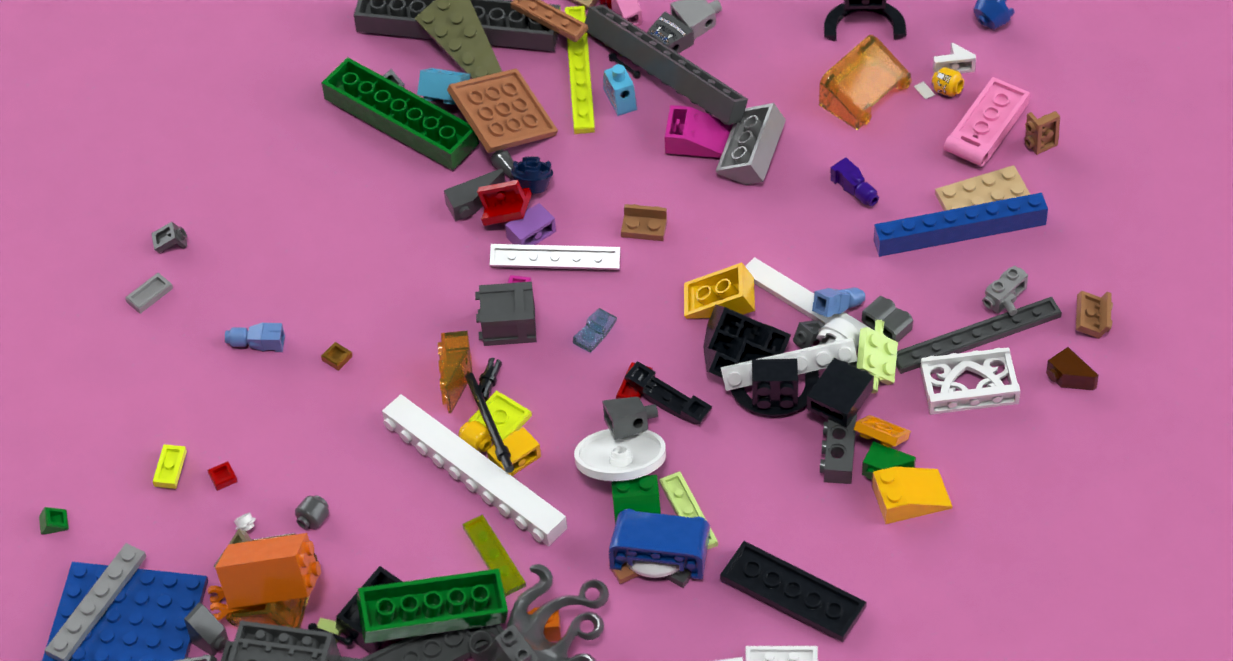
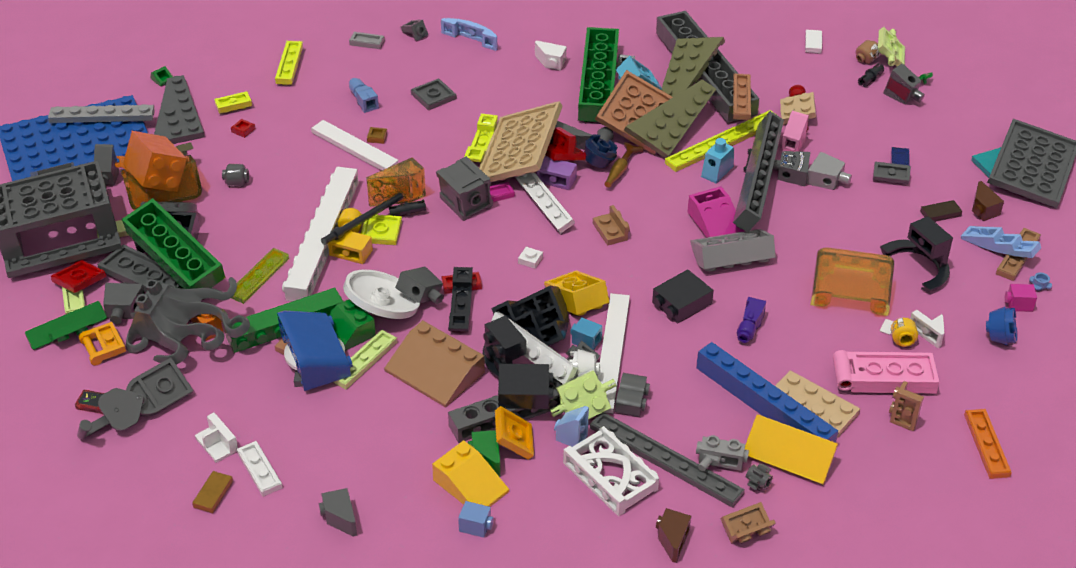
camera: 55 degrees right, 10 degrees down
white plate [234,512,256,531] -> none
clear light blue slope [573,308,617,353] -> none
black plate [720,541,867,642] -> none
medium blue piece [812,287,865,317] -> none
none -> dark grey tile [141,201,197,212]
none -> dark grey wing [154,75,204,144]
none -> green brick [225,287,344,353]
none -> neon yellow plate [275,41,303,85]
none -> white tile [311,120,399,173]
none -> dark grey slope [319,488,357,536]
none -> medium nougat slope [384,320,485,408]
none -> dark grey tile [411,78,457,111]
none -> light blue slope [441,18,497,51]
none -> medium blue brick [458,501,494,538]
none -> neon yellow slope [464,113,498,162]
none -> tan plate [479,101,563,182]
none -> white plate [518,247,543,269]
none -> slope [535,41,567,70]
none -> light blue slope [554,406,589,447]
none -> dark azure brick [570,317,603,350]
none -> pearl gold piece [605,142,644,188]
none -> olive wing [624,79,716,158]
none -> black brick [652,269,714,324]
none -> yellow tile [745,414,838,484]
none -> dark grey gear [746,463,773,491]
none -> orange tile [964,409,1012,479]

